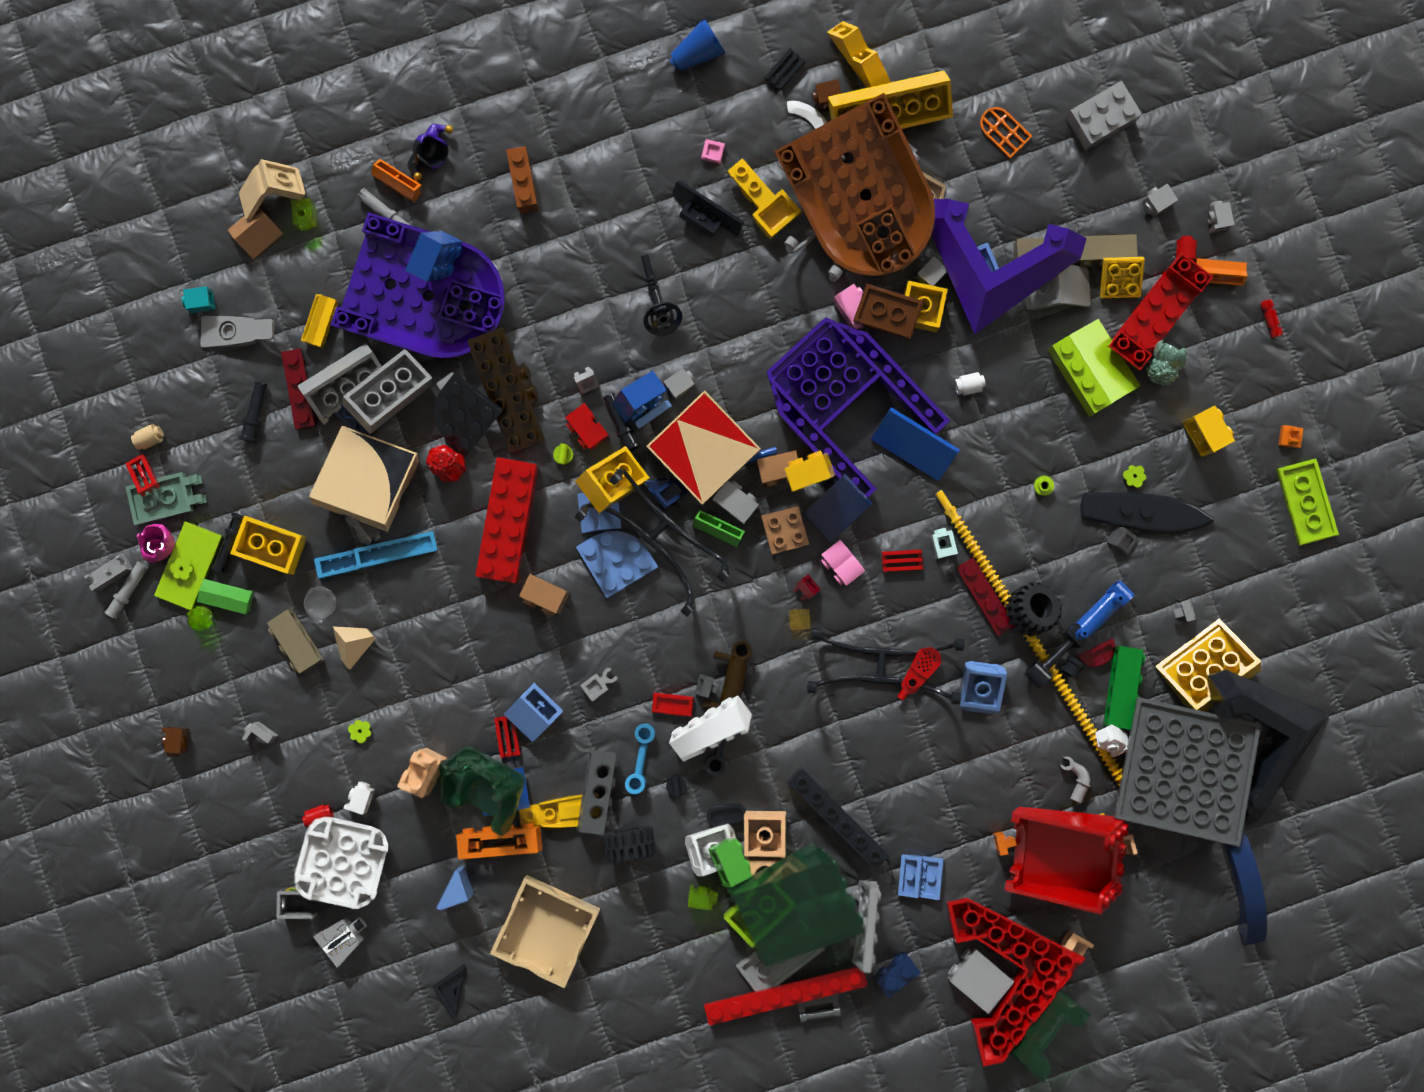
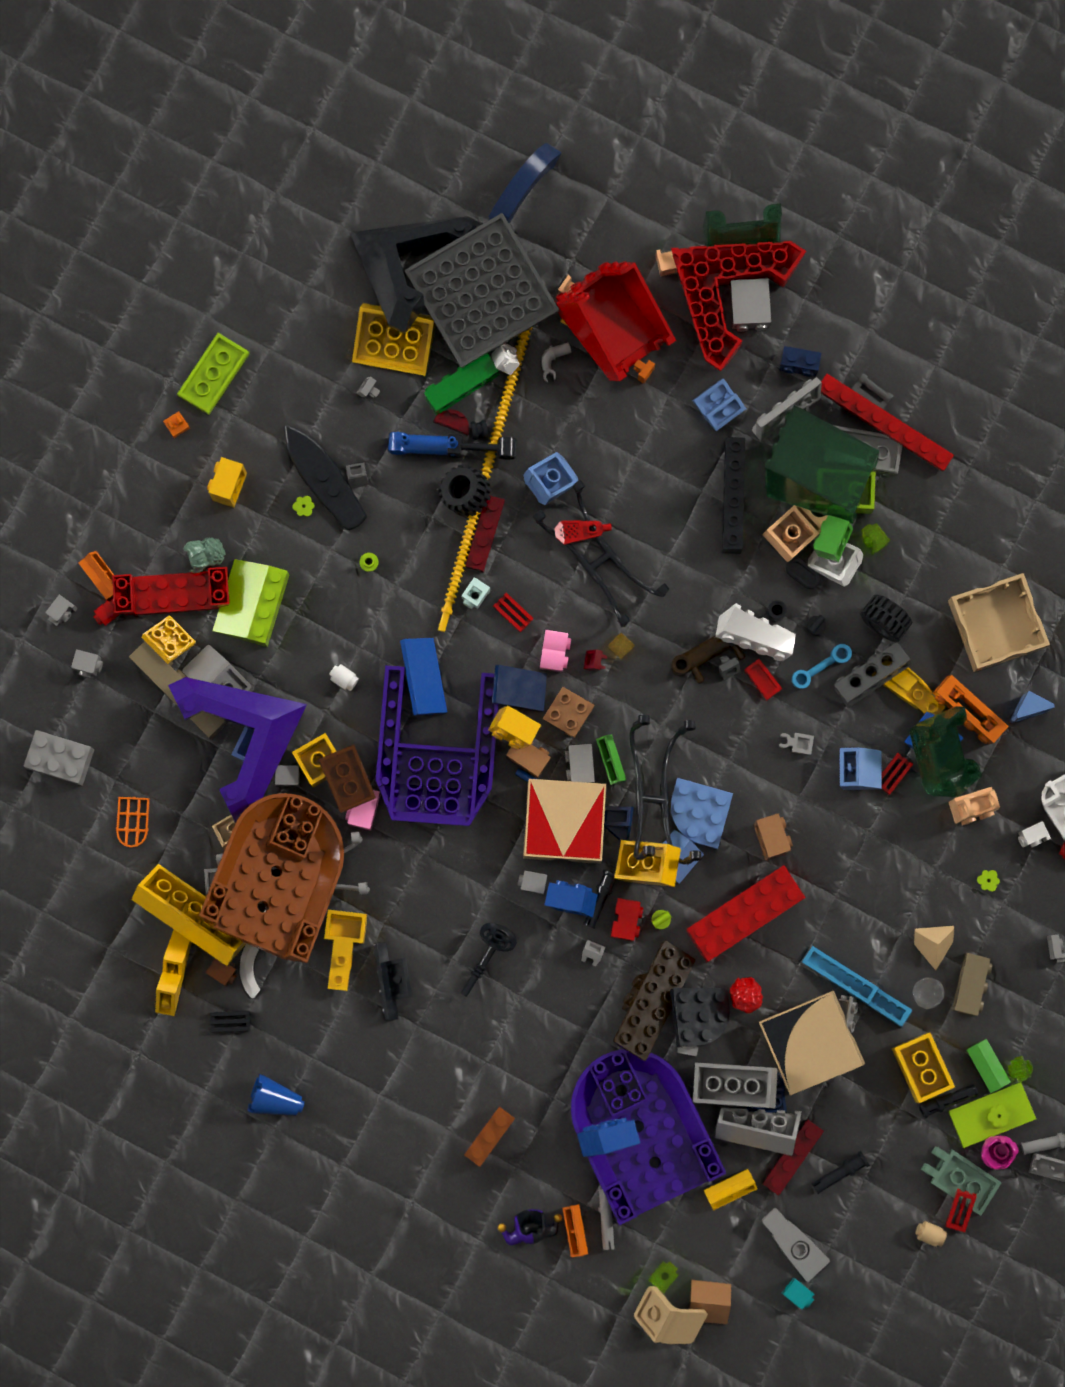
camera: 135 degrees left, 5 degrees down
medium blue tile [635,400,672,430] -> none
bright pink tile [701,139,725,164] -> none
red axle [1261,299,1283,338] -> none

